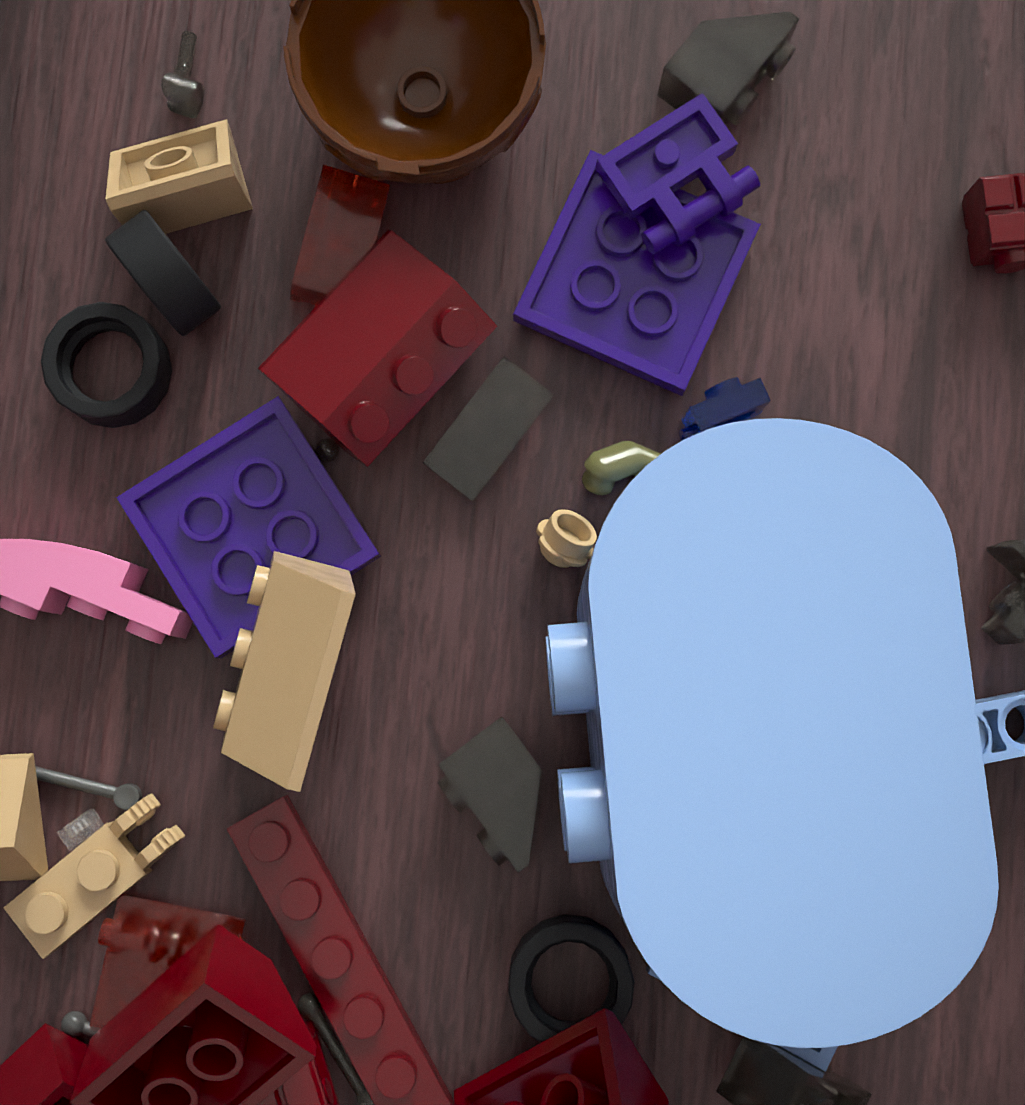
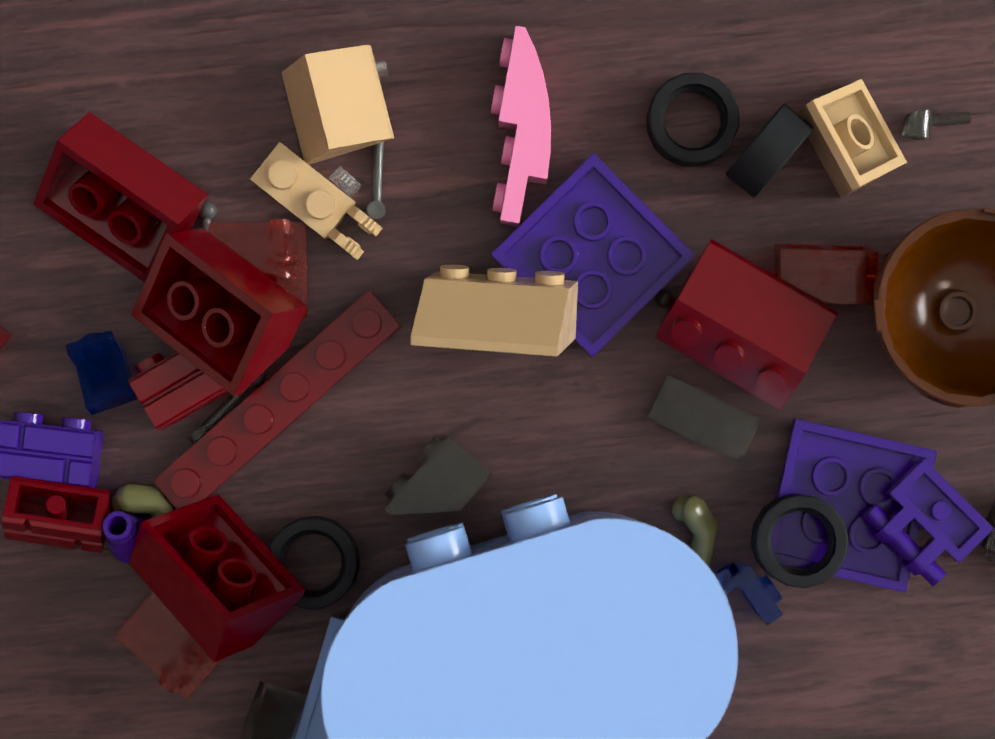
camera: 75 degrees right, 5 degrees up
tan plate [536,510,597,568] -> none
none -> black tyre [751,493,849,588]

